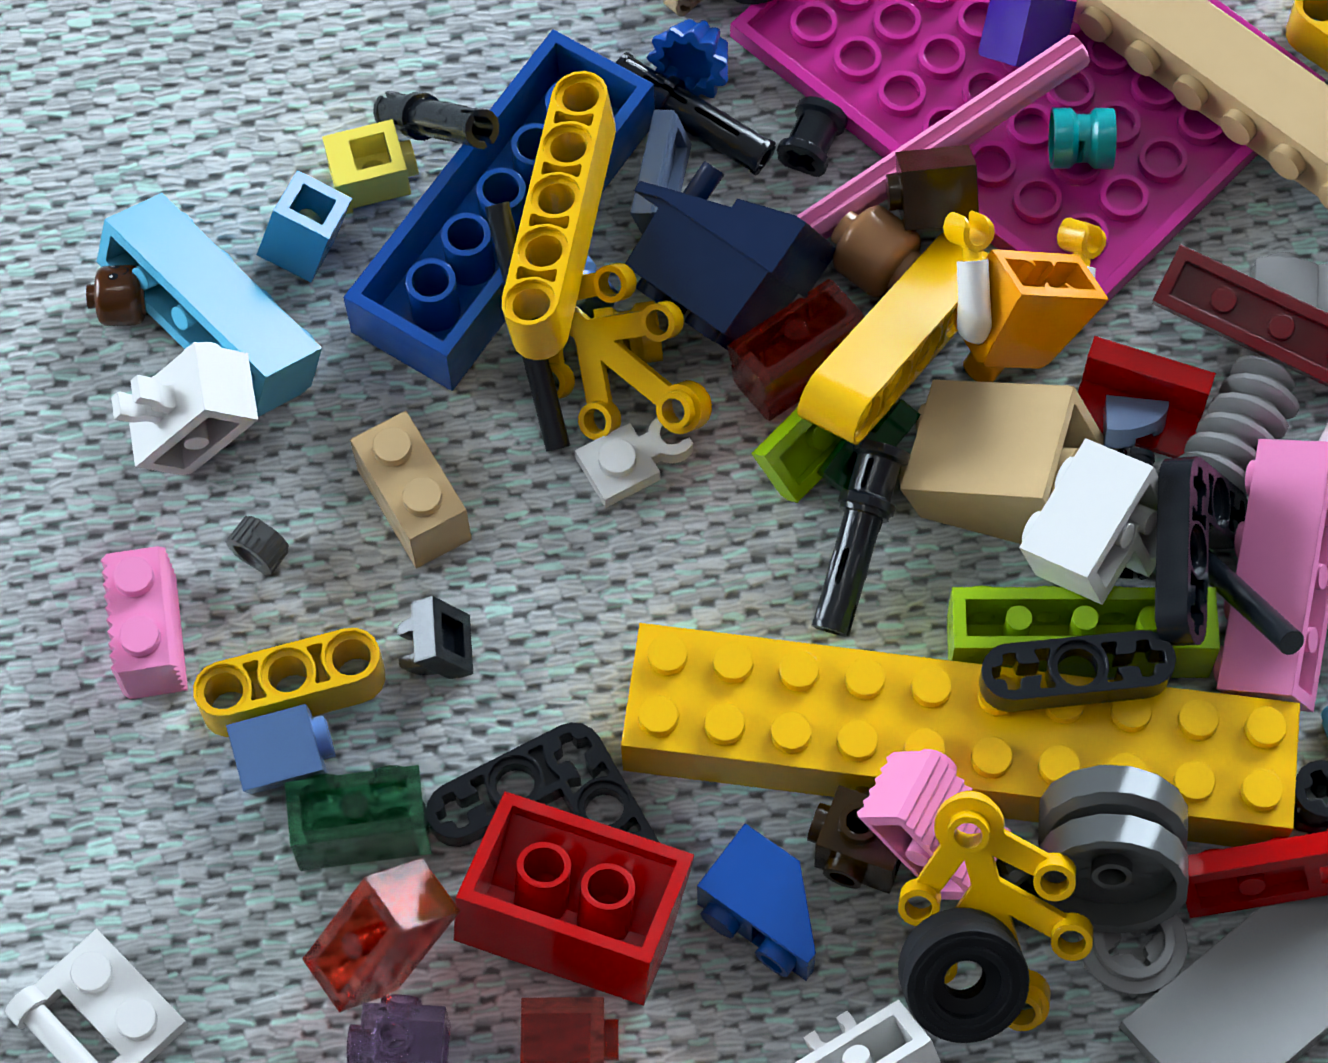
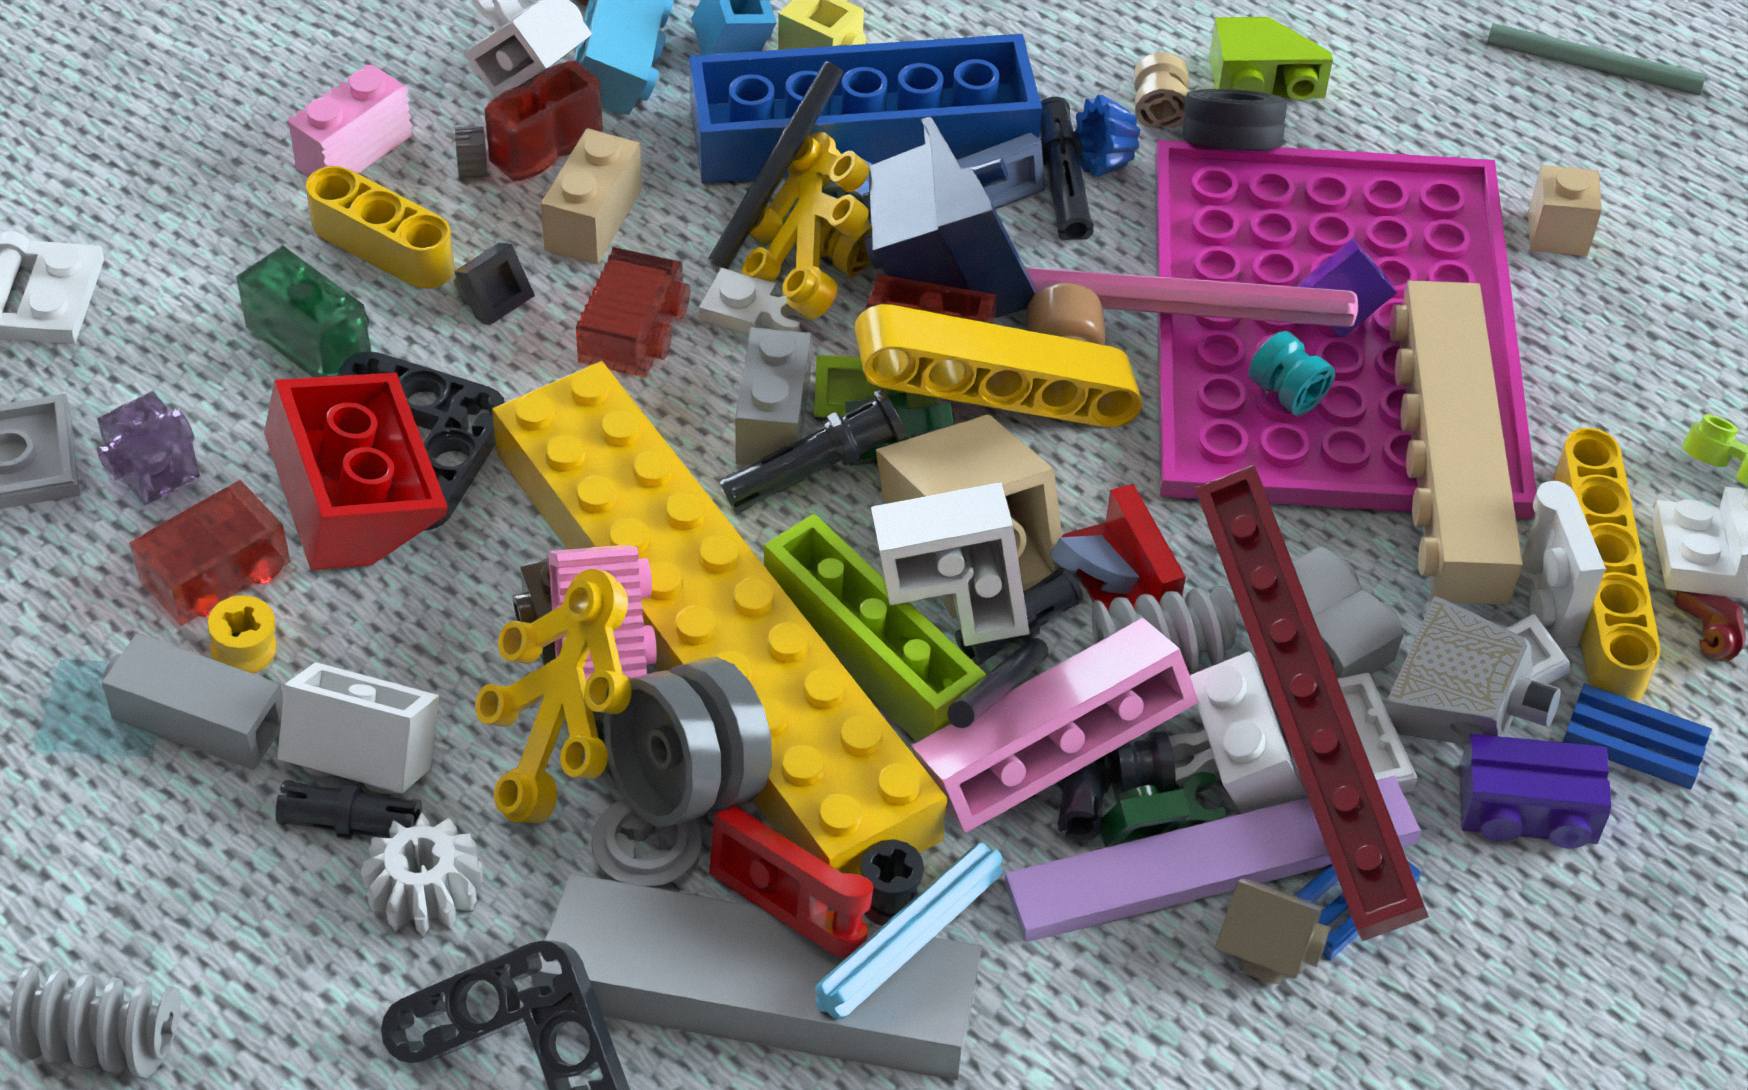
camera: 45 degrees right, 15 degrees down
medium blue brick [226,704,336,794] -> none
clear red brick [302,858,460,1013] -> none
black pin [373,91,499,149] -> none
yellow beam [502,71,616,360] -> none
blue slope [697,823,816,981] -> none
black bush [777,96,848,177] -> none
dark brown brick [886,145,979,231] -> none
black tyre [898,908,1029,1043] -> none
light orange torso [943,210,1109,382] -> none
black beam [979,630,1176,712] -> none
black beam [1155,456,1248,646] -> none
none -> clear red brick [484,60,603,182]
none -> clear red brick [576,246,691,378]
none -> light grey brick [735,327,811,465]

